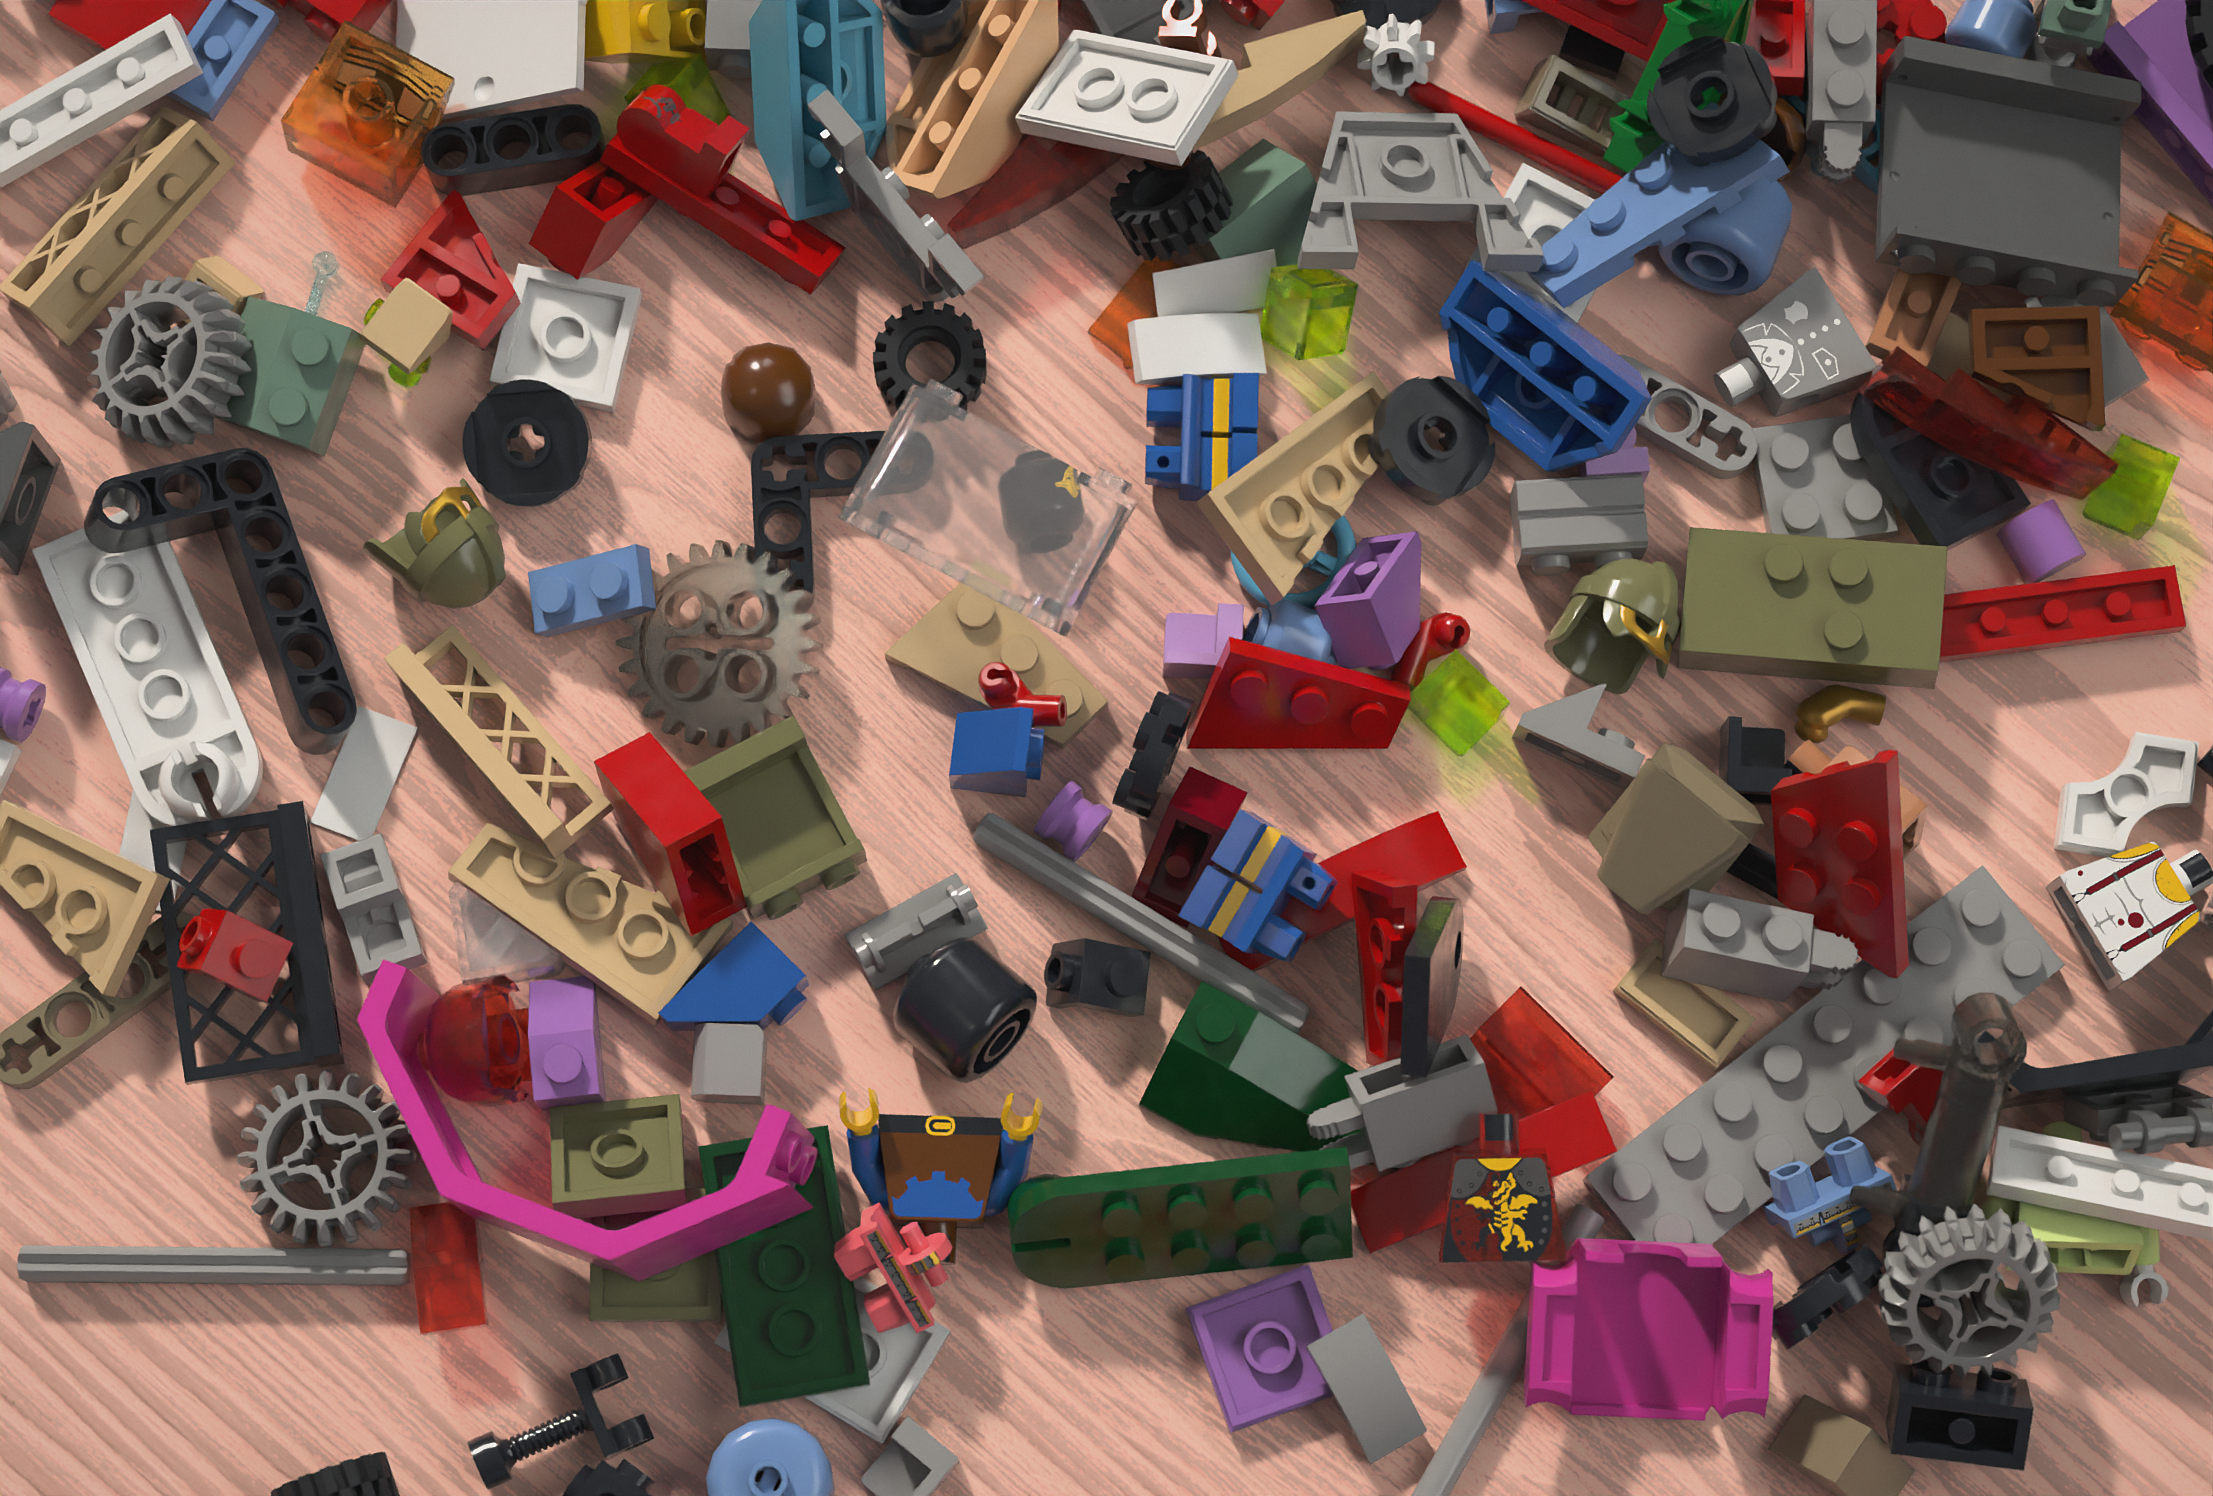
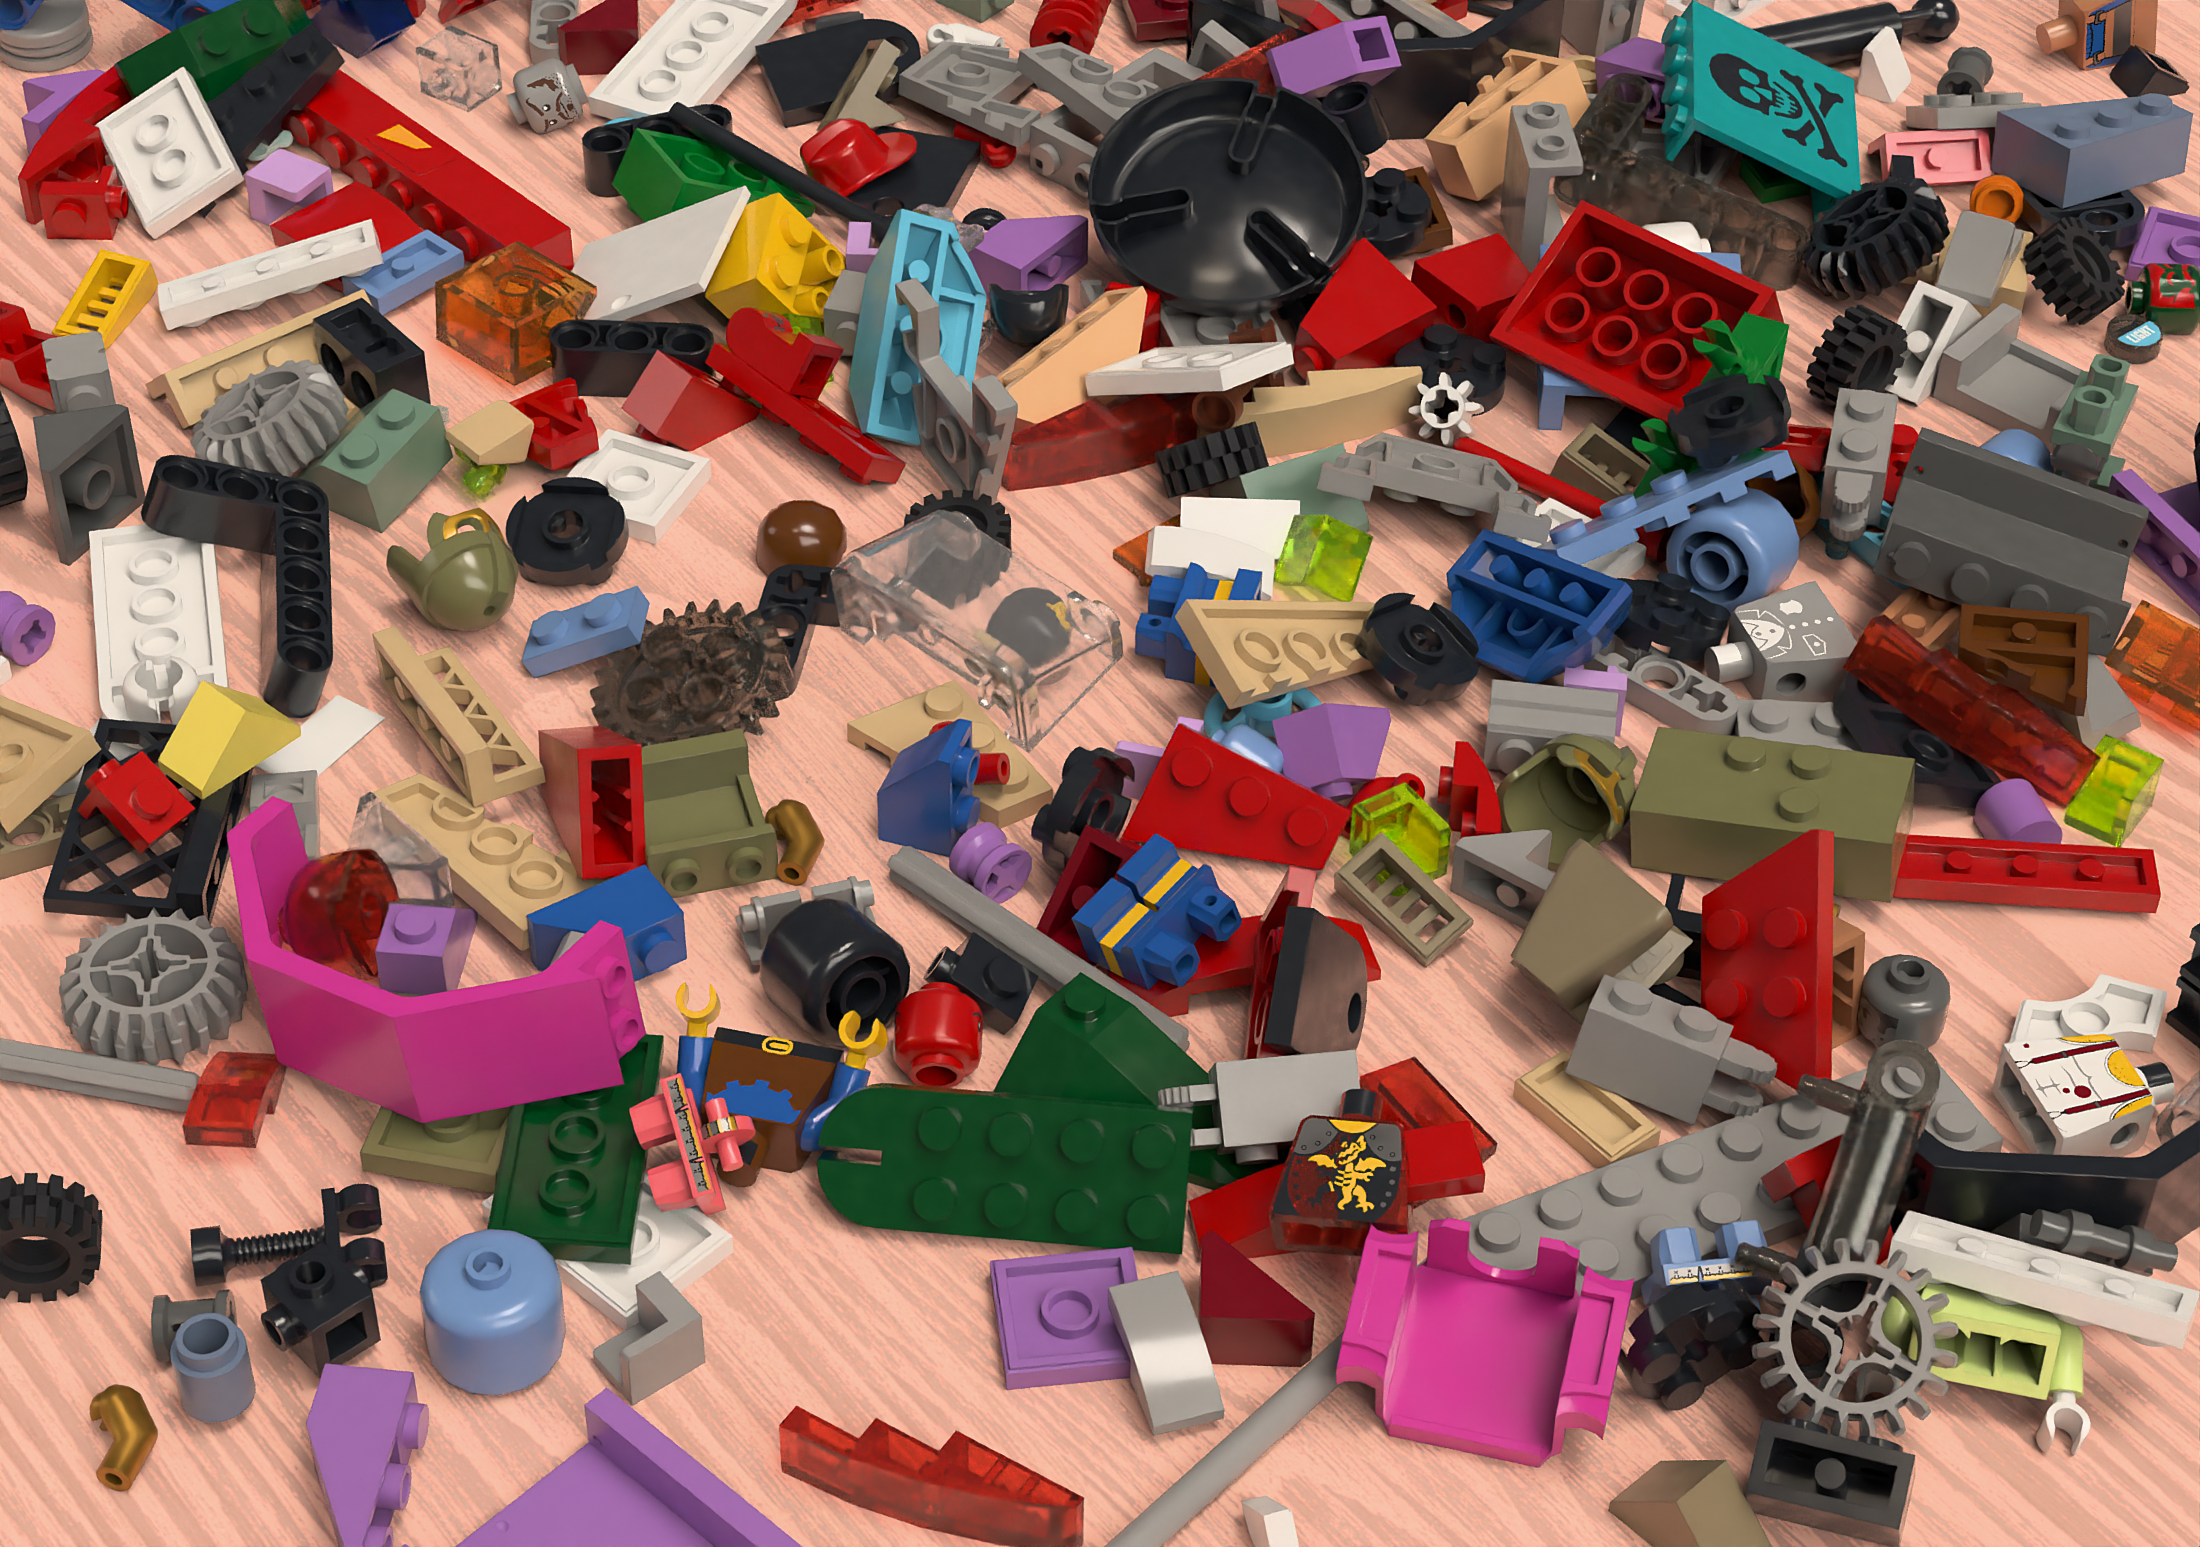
camera: 15 degrees right, 35 degrees down
none -> light yellow slope [158,680,301,800]
none -> black brick [313,298,431,409]
none -> pearl gold arm [765,799,825,886]
none -> red head [893,982,983,1088]
none -> dark red slope [1198,1229,1315,1367]
none -> dark tan slope [1334,832,1474,967]
none -> red slope [1437,741,1501,839]
none -> black plate [1614,573,1731,661]
none -> dark grey head [1857,954,1951,1055]

